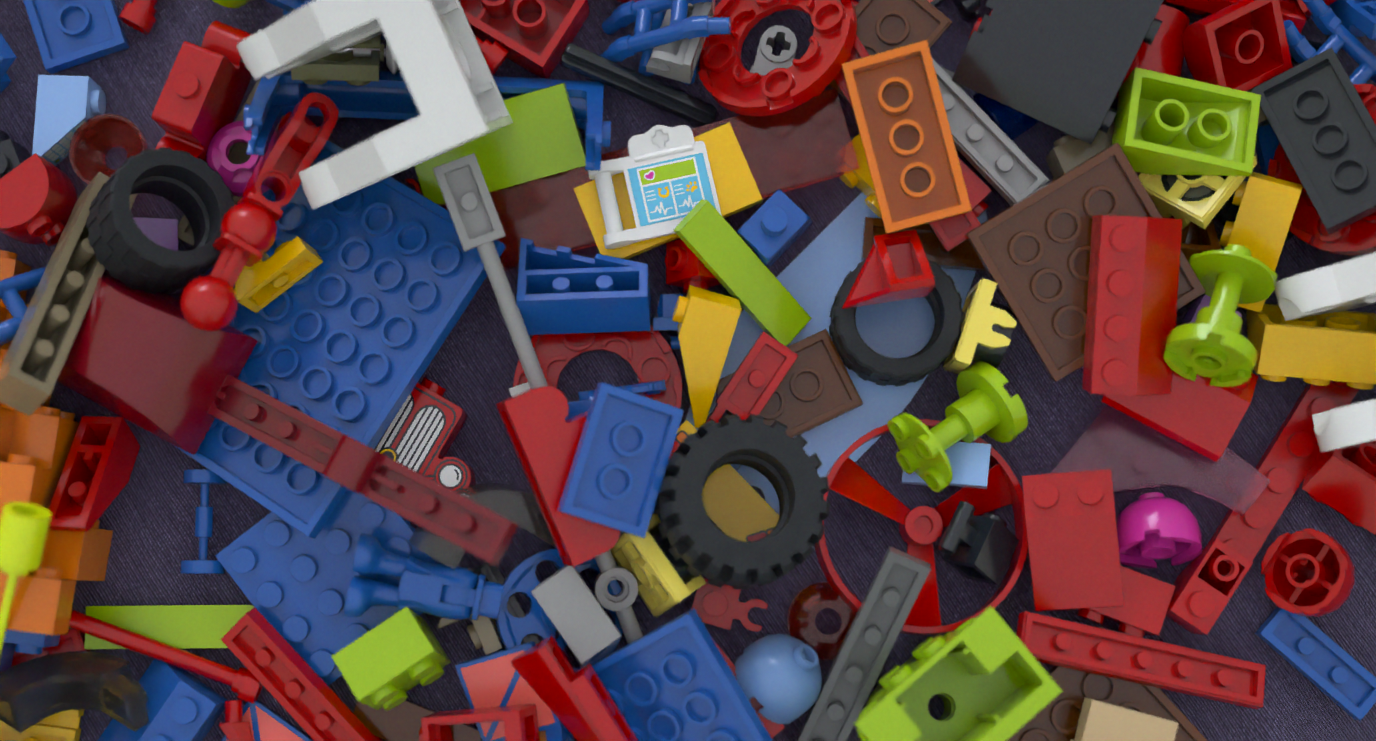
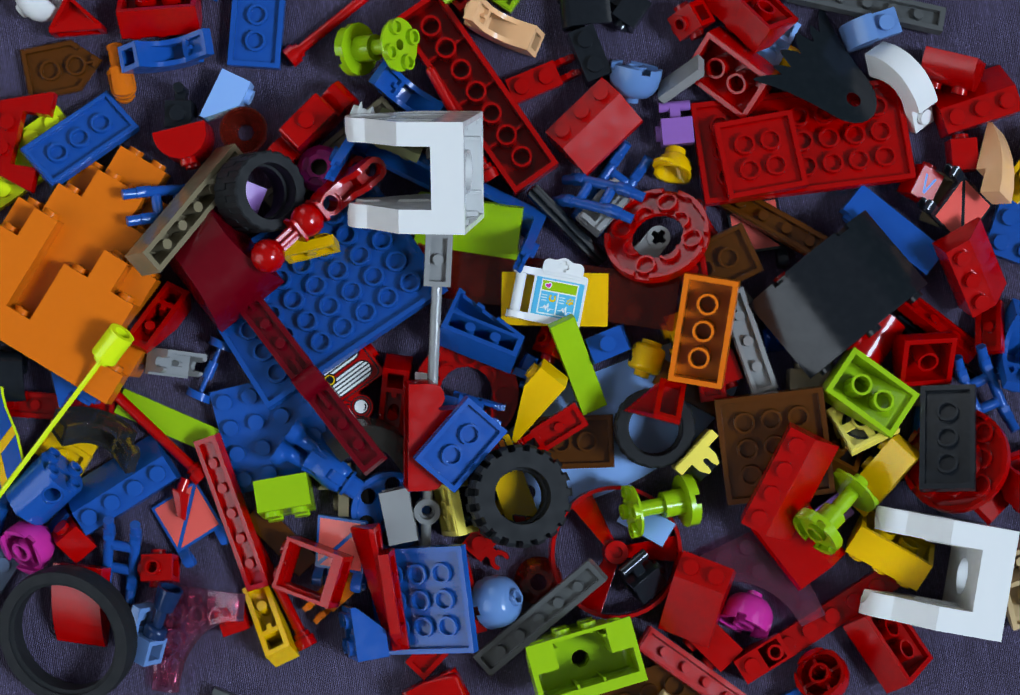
camera: 25 degrees right, 5 degrees up
none -> light grey hinge [145,348,207,379]
none -> red slope [377,353,413,441]
none -> yellow head [628,338,666,379]

